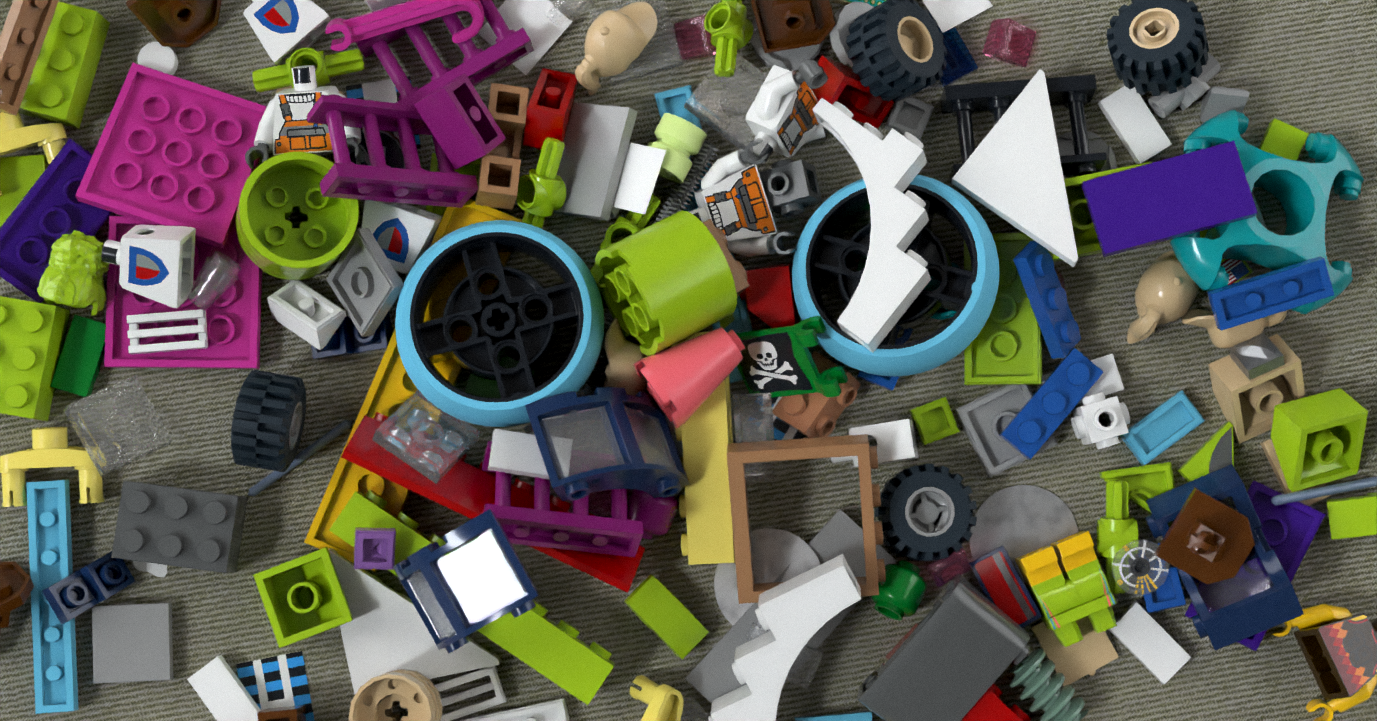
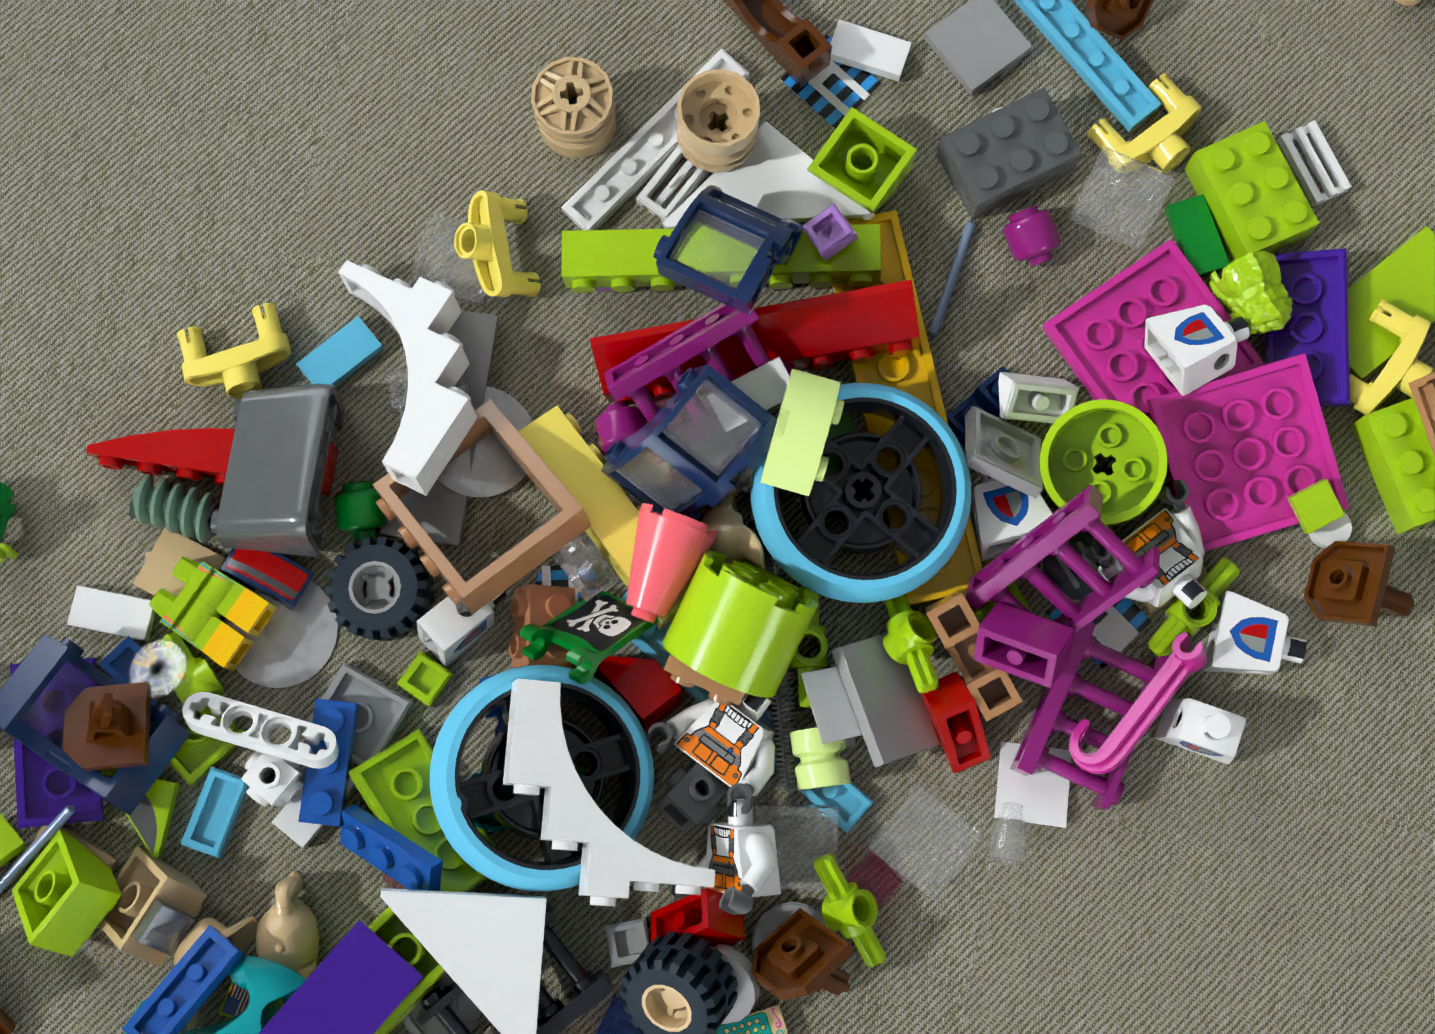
camera: 150 degrees right, 5 degrees down
dark blue slope [42,551,135,624] -> none
white tile [126,309,208,355] -> none
clear cone [188,251,241,310] -> none
black wheel [231,370,306,472] -> none
clear plate [372,390,481,484] -> none
tan hair [575,2,658,96] -> none
lime slope [624,574,709,660] -> none
clear pink slope [925,548,971,587] -> none
none -> white beam [182,692,339,769]
none -> yellowish green brick [760,369,845,496]
none -> magenta head [1003,205,1060,266]
none -> lime tile [1287,479,1345,534]

